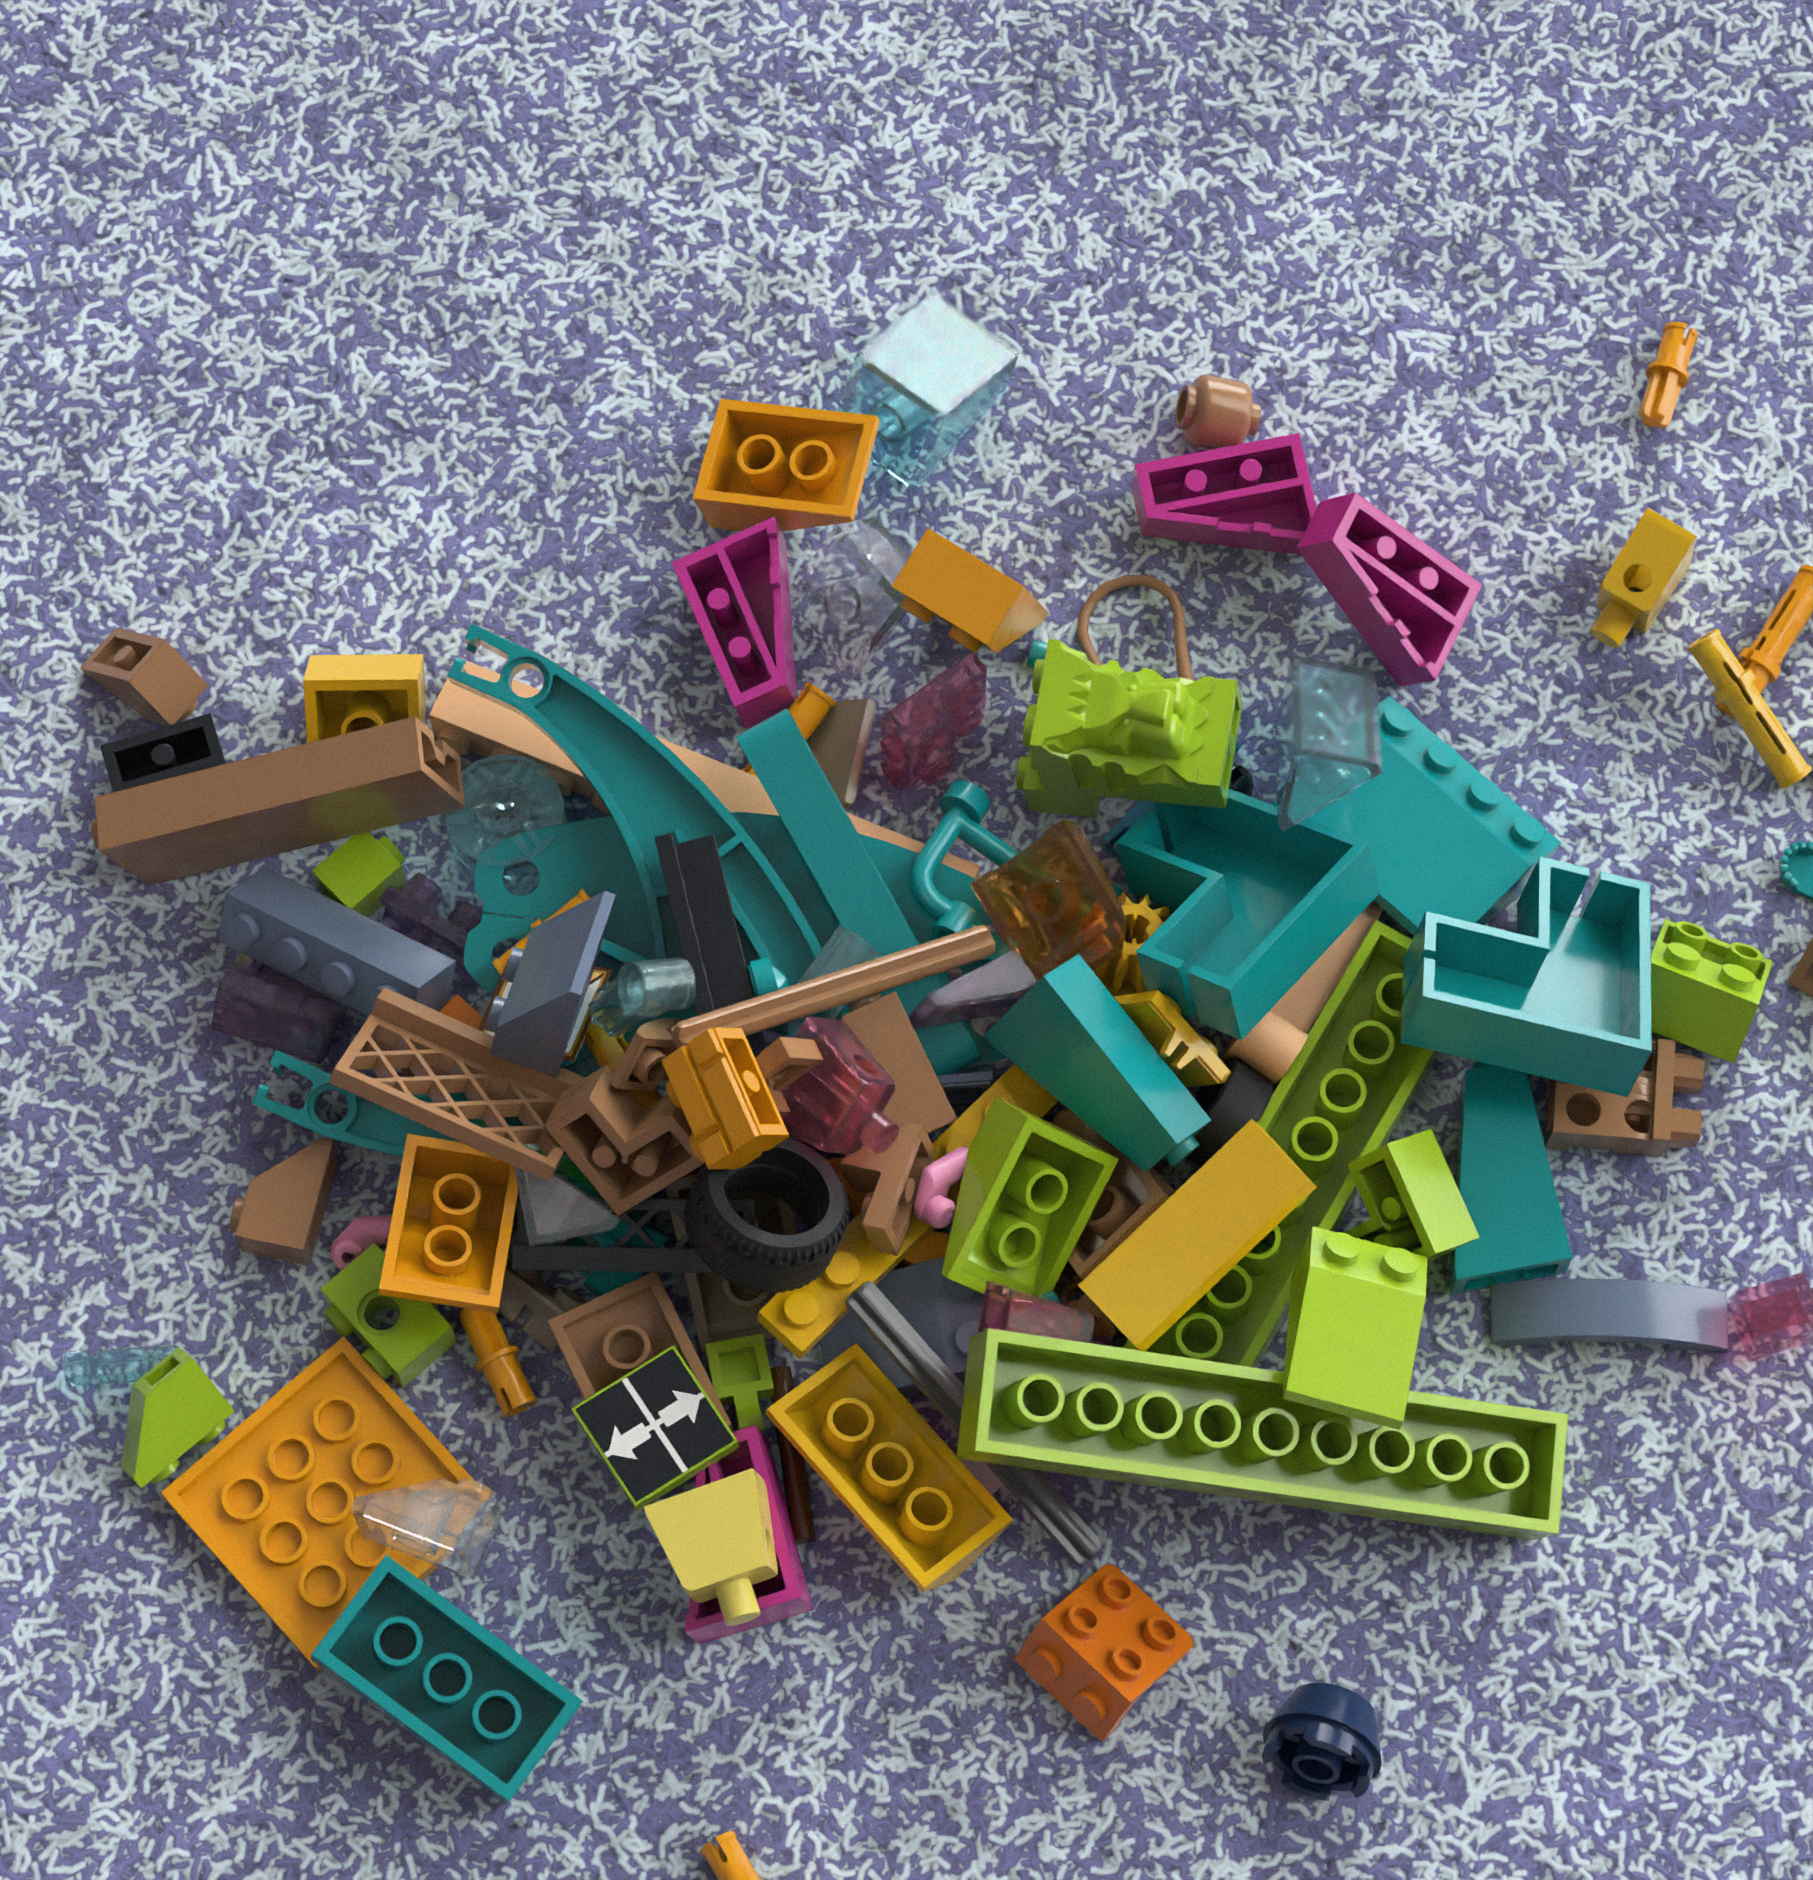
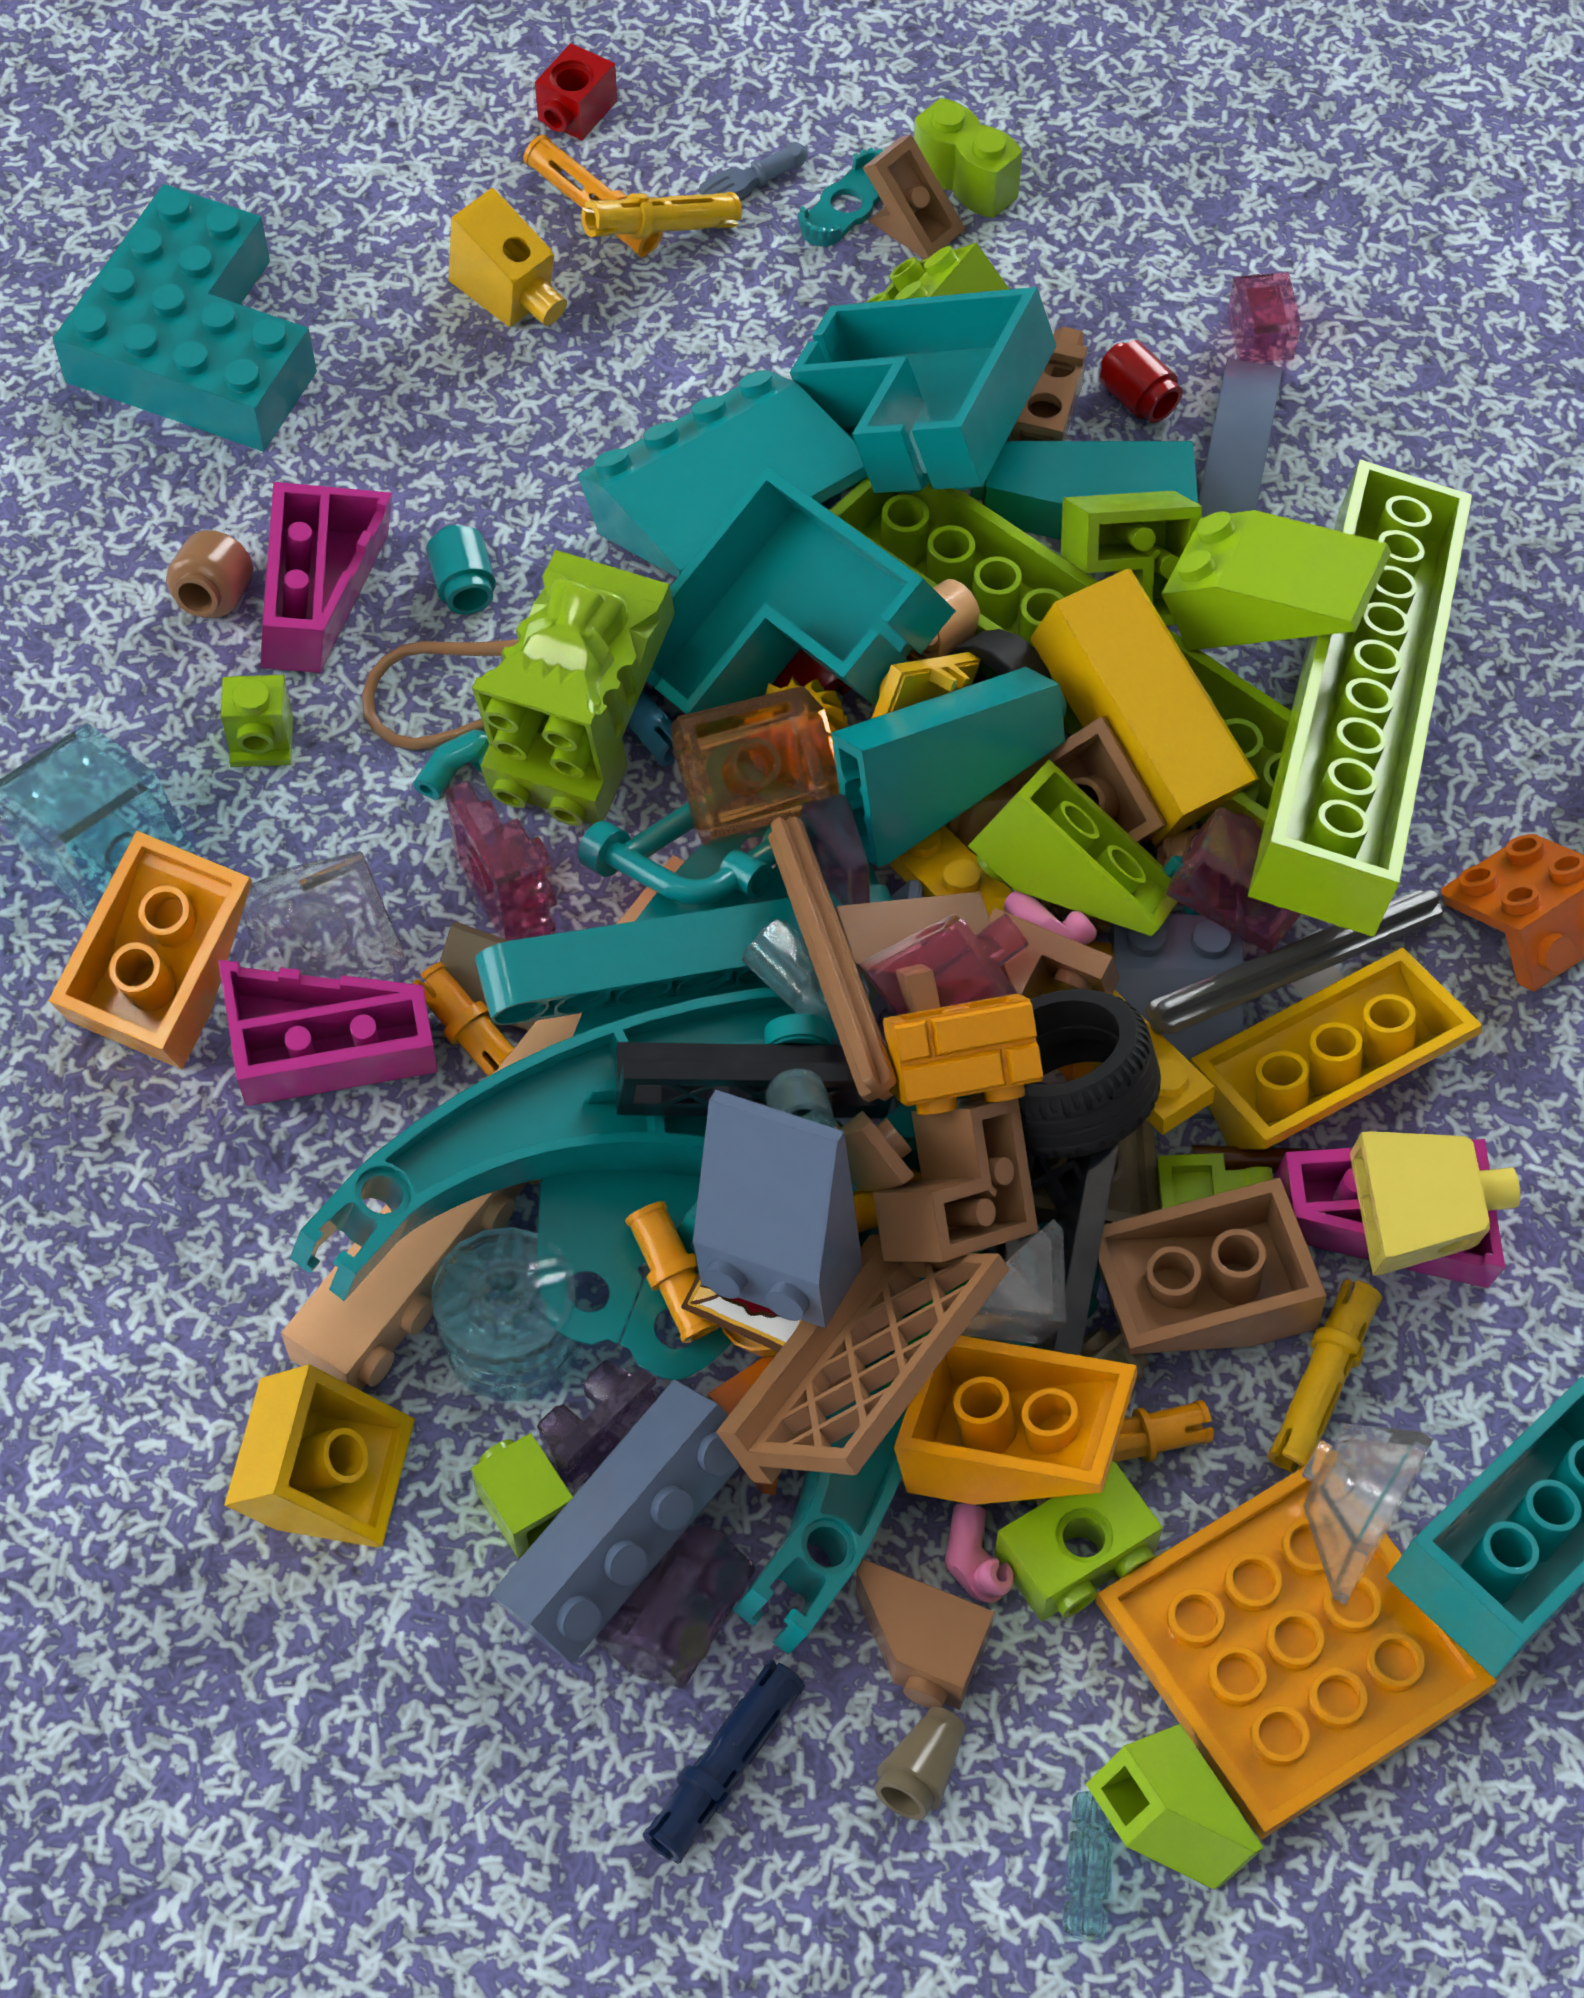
camera: 80 degrees left, 10 degrees down
medium nougat slope [80,627,209,726] -> none
medium nougat brick [91,716,466,885] -> none
black brick [100,713,227,792] -> none
black tile [572,1345,739,1512] -> none
light orange slope [891,528,1049,653] -> none
clear light blue slope [1275,656,1383,832] -> none
dark pink wedge [1297,493,1482,686] -> none
light orange axle [1639,322,1698,429] -> none
none -> teal brick [52,184,317,452]
none -> lime brick [221,675,293,767]
none -> teal brick [426,525,496,615]
none -> dark blue pin [643,1660,805,1864]
none -> dark tan cone [875,1706,966,1820]
none -> red brick [1099,340,1183,423]
none -> yellow pin [1267,1279,1383,1473]

